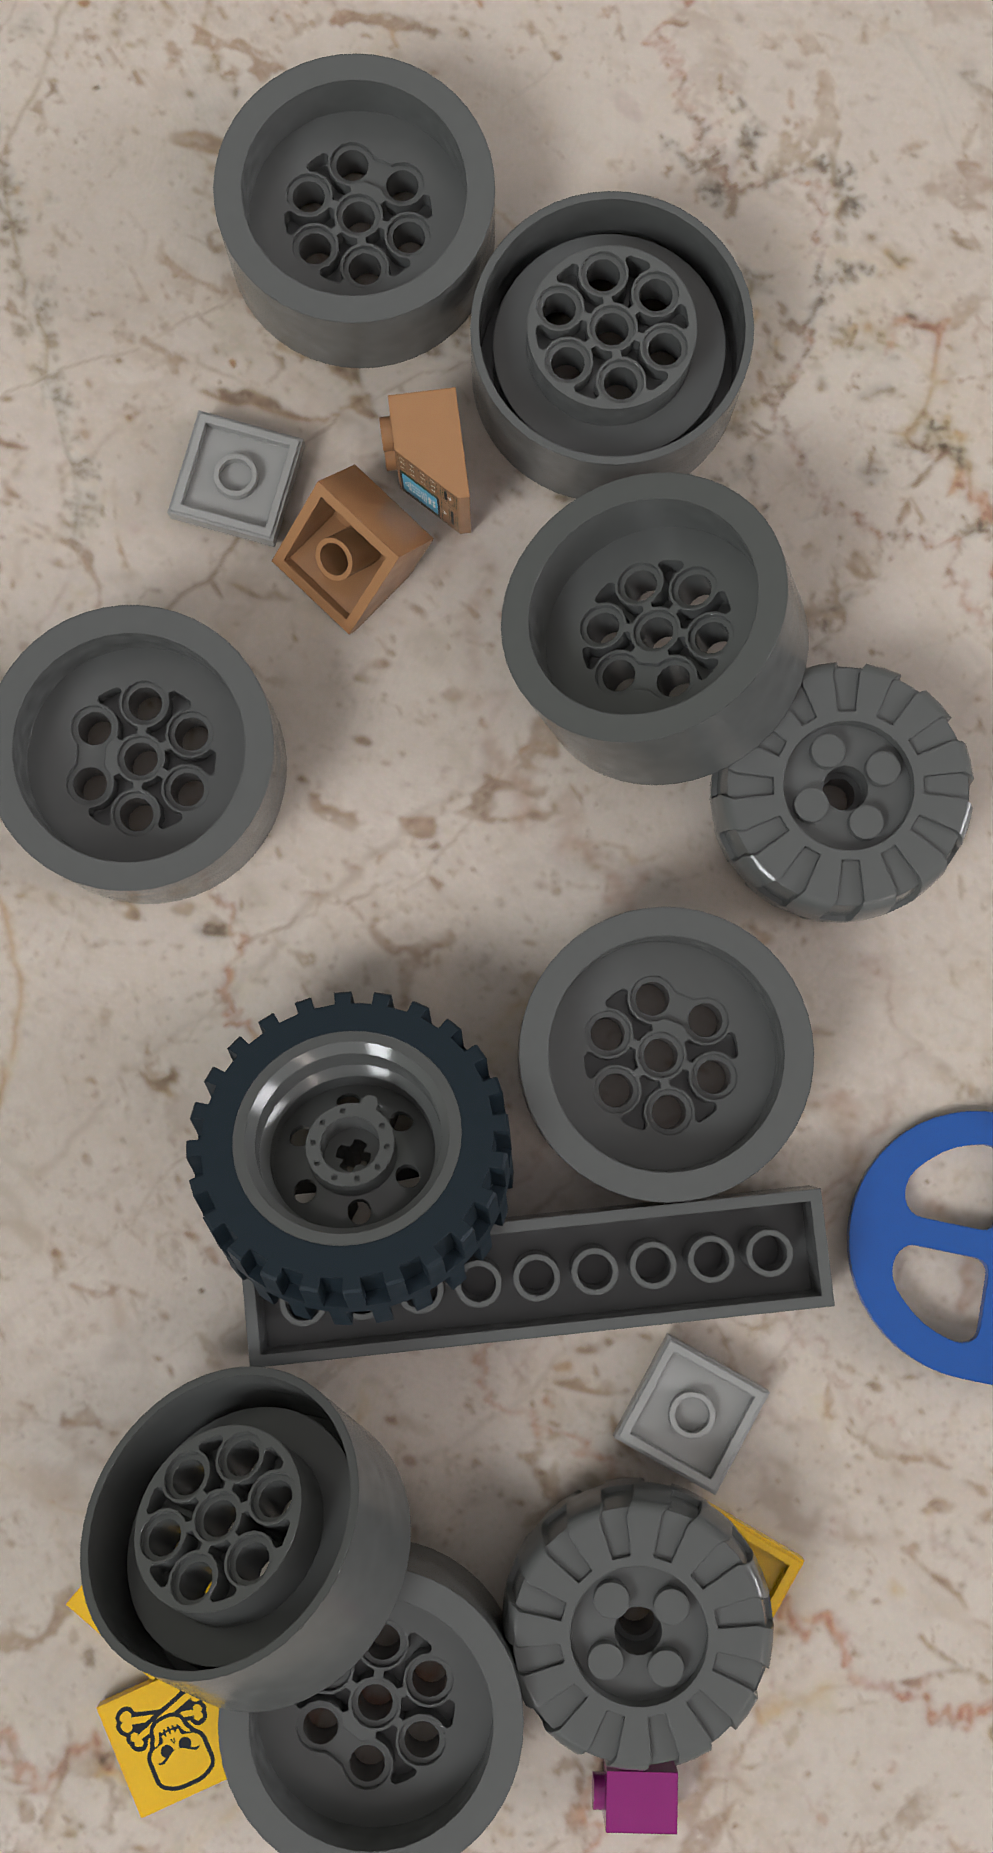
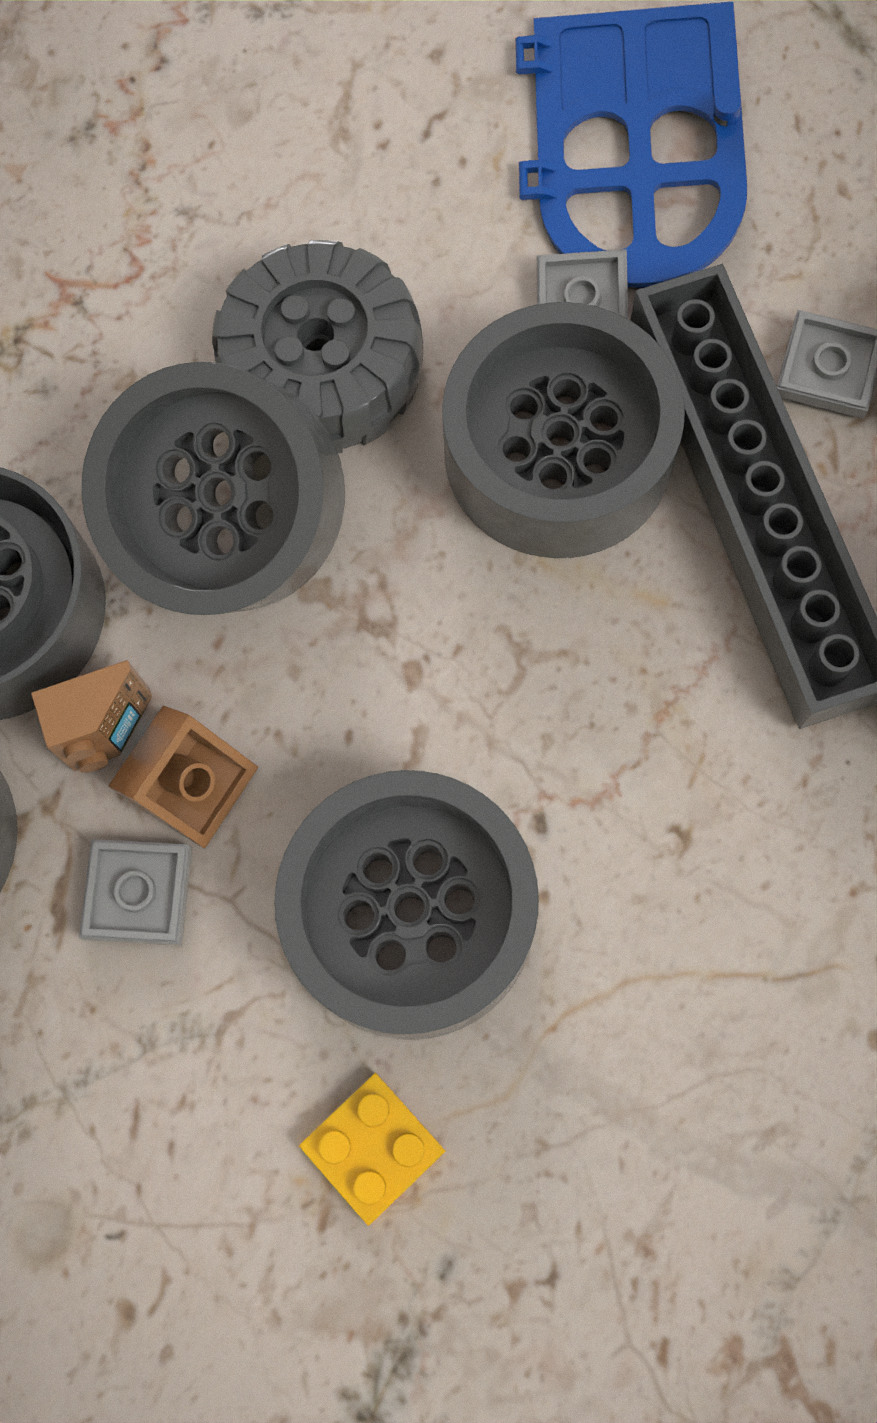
camera: 95 degrees left, 10 degrees down
wheel [186,991,514,1325] -> none
none -> light grey plate [537,249,628,319]

